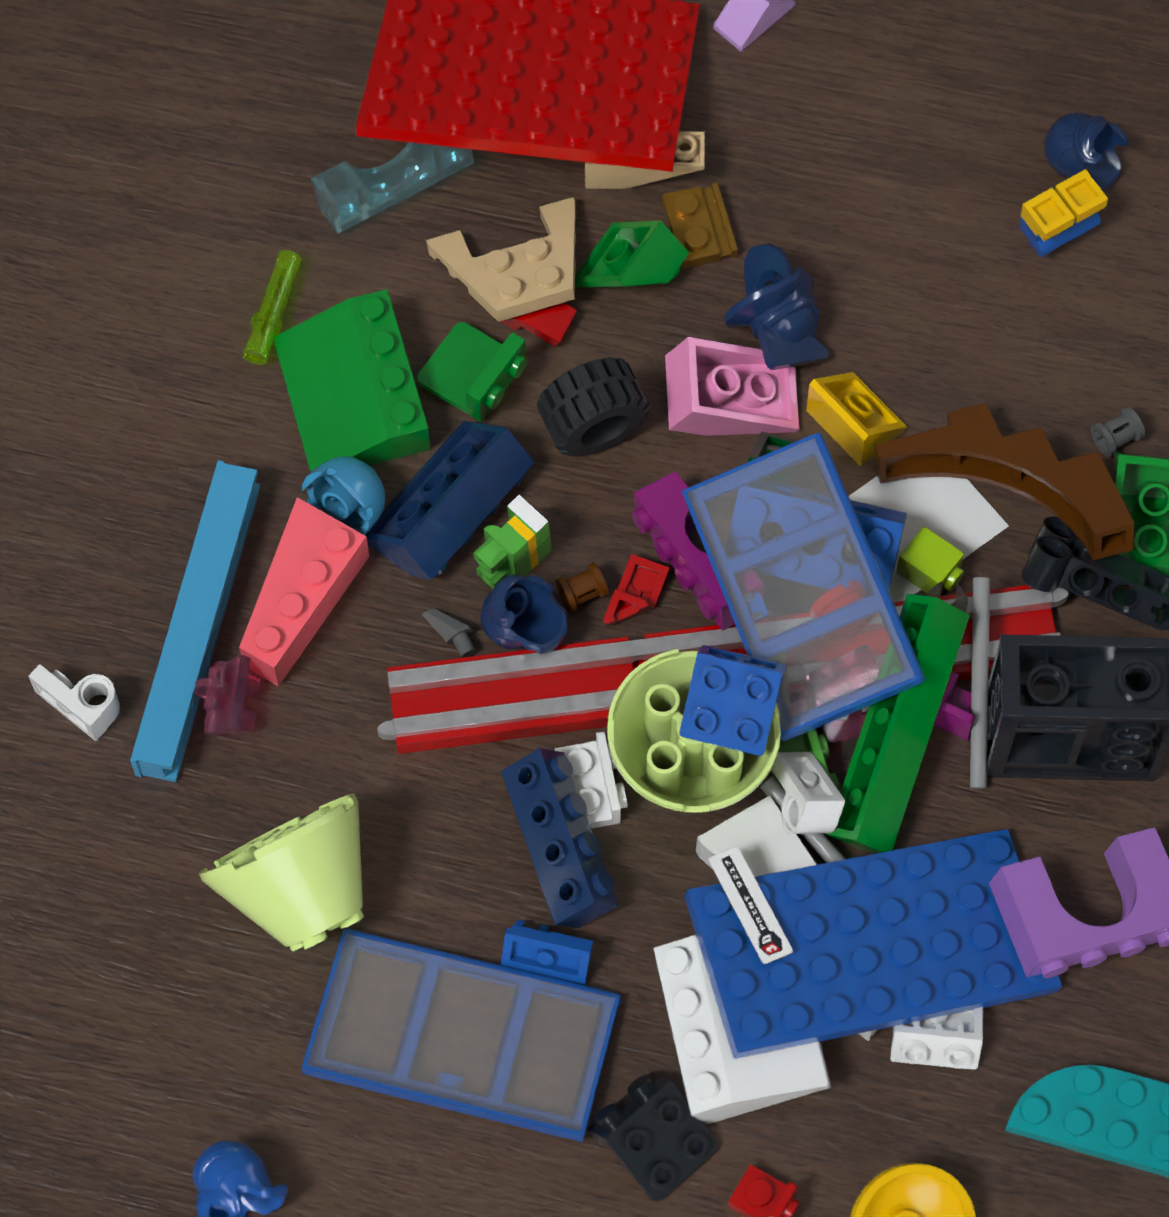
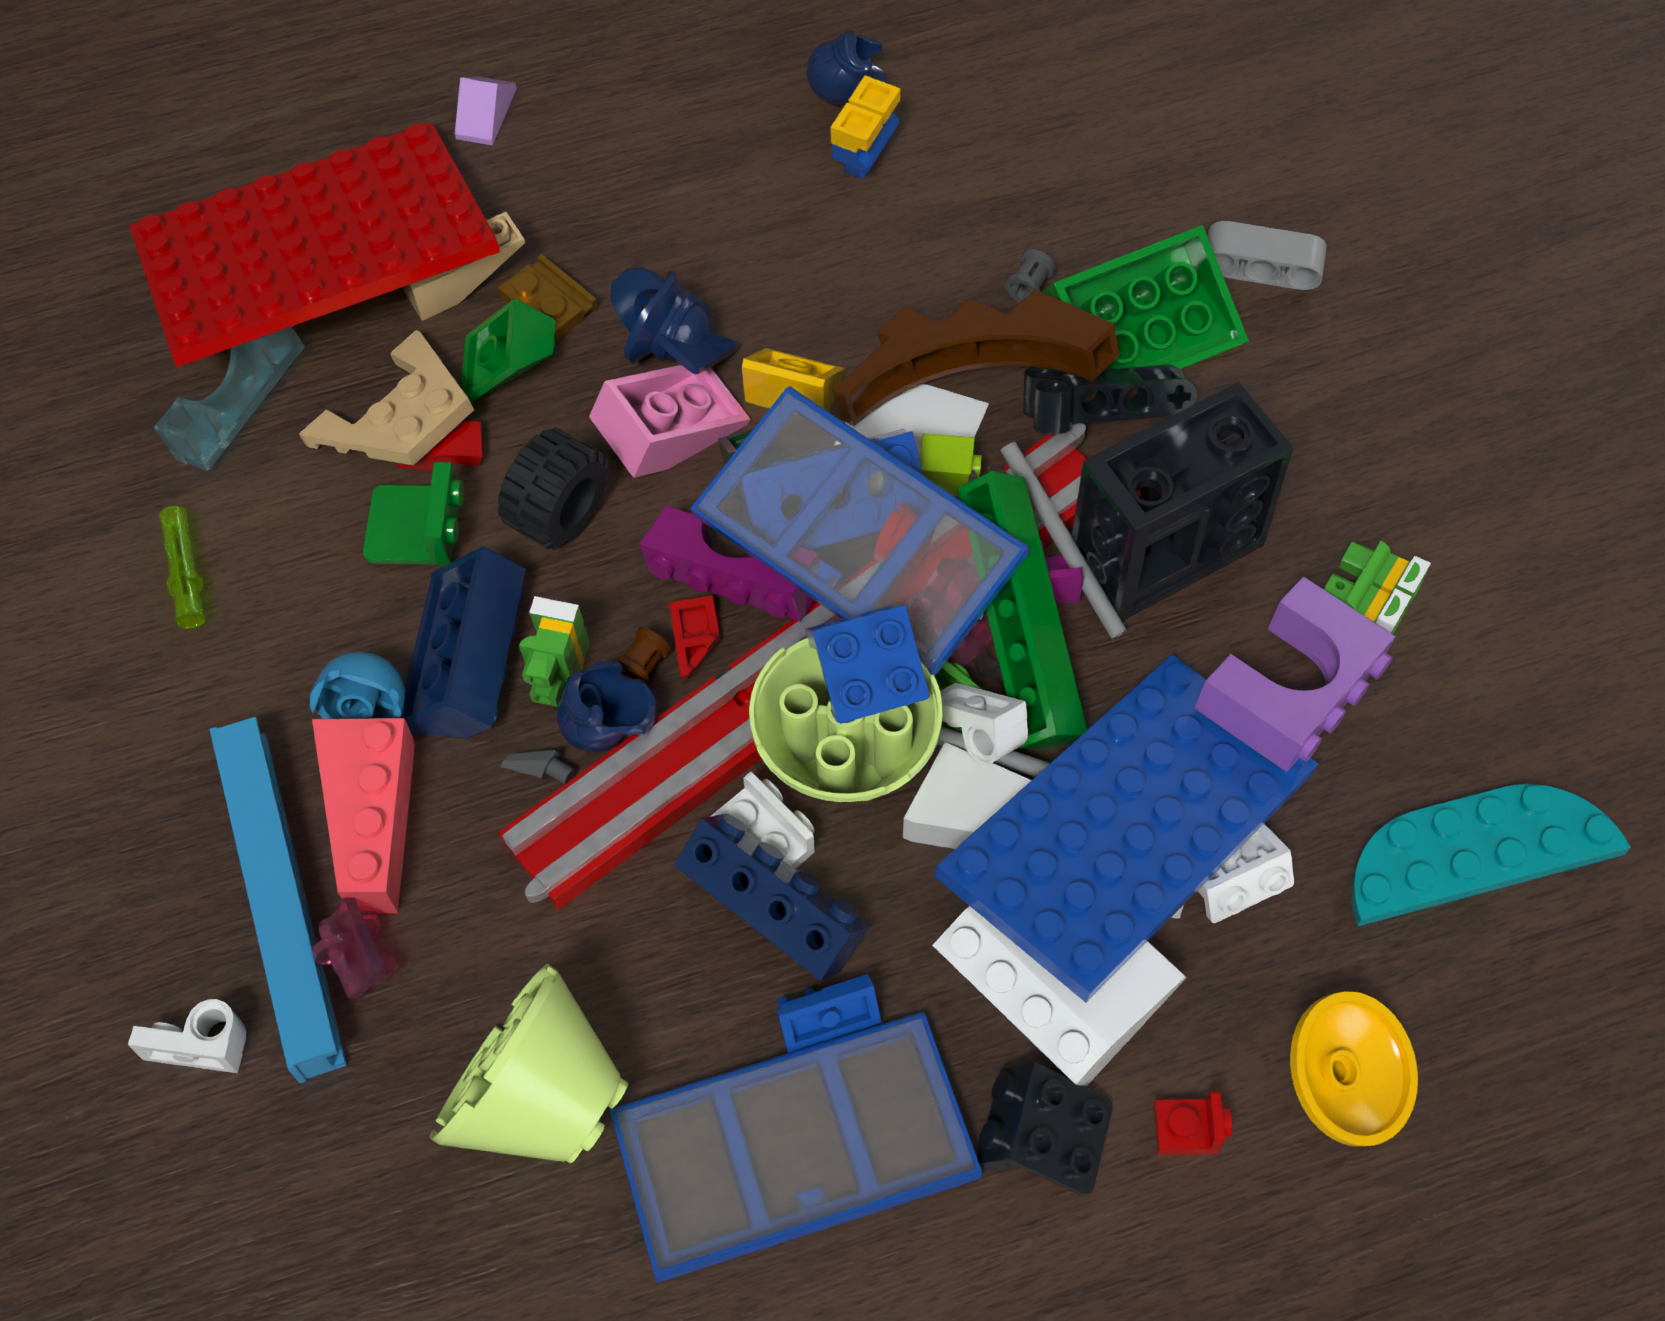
camera: 30 degrees left, 5 degrees down
green slope [273,289,431,472] -> none
white sticker [708,847,793,964] -> none

